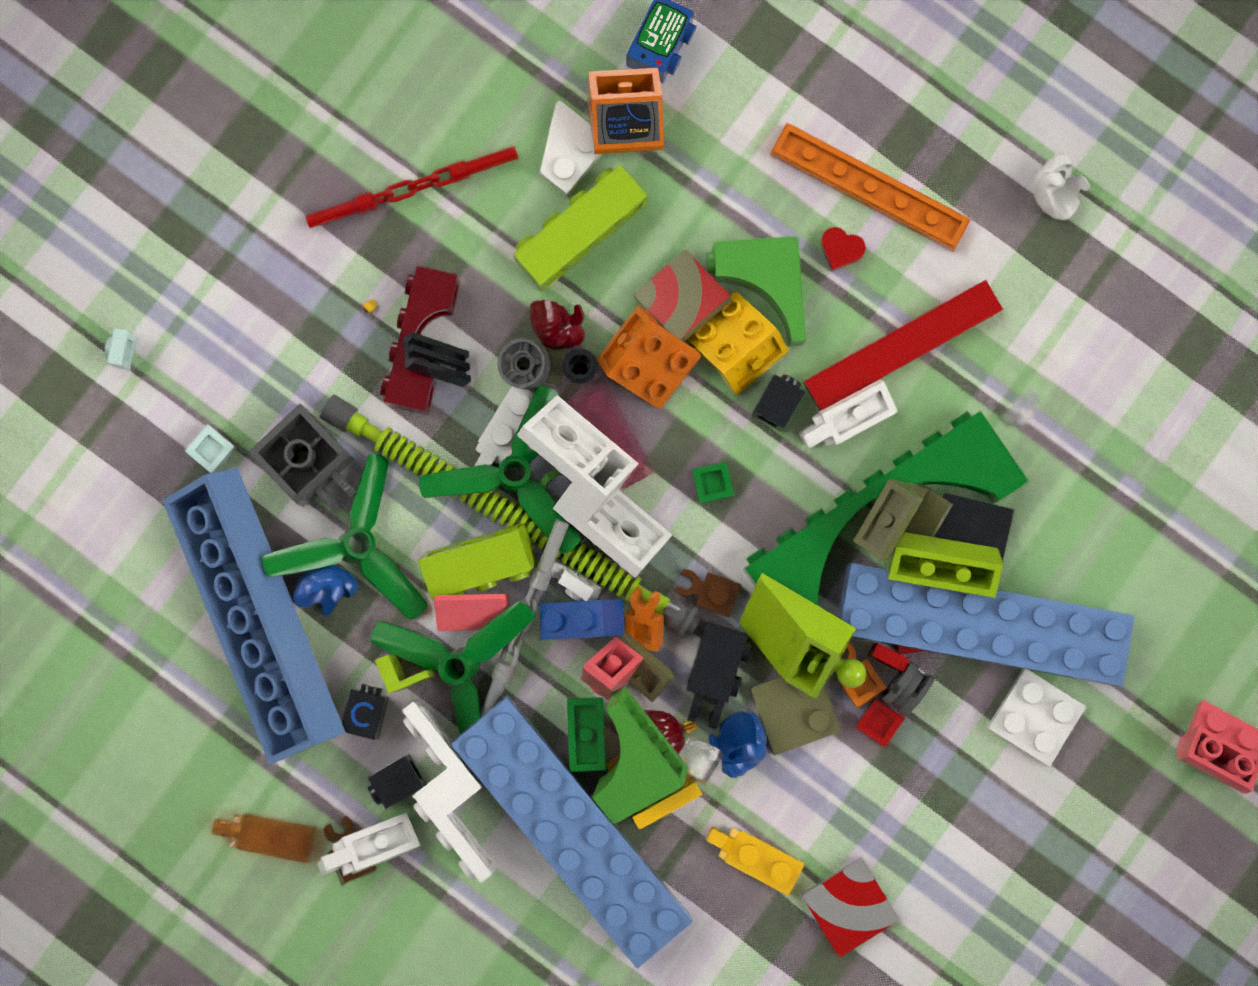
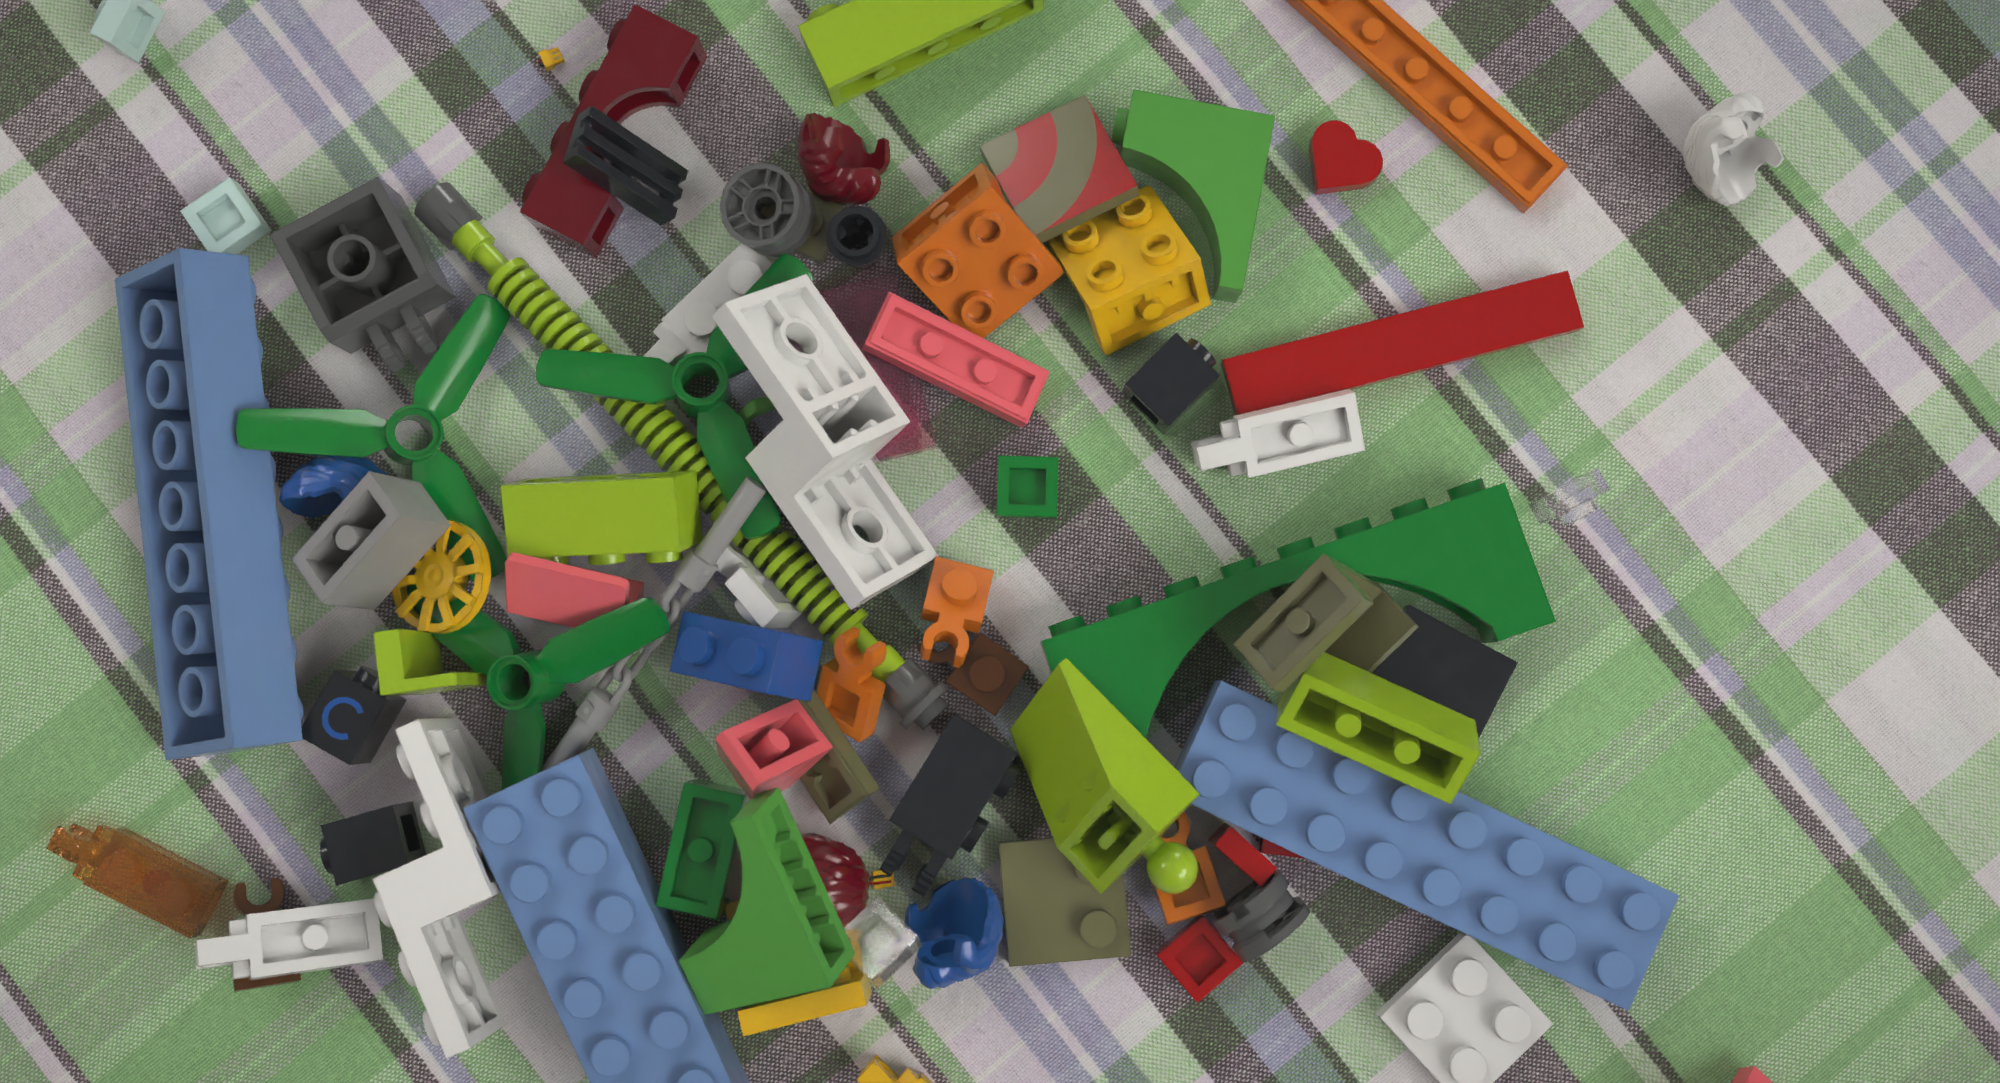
camera: 20 degrees right, 0 degrees up
none -> light grey brick [292,471,451,610]
none -> yellow wheel [392,520,491,634]
none -> coral tile [861,291,1050,428]
none -> orange plate [920,556,994,668]

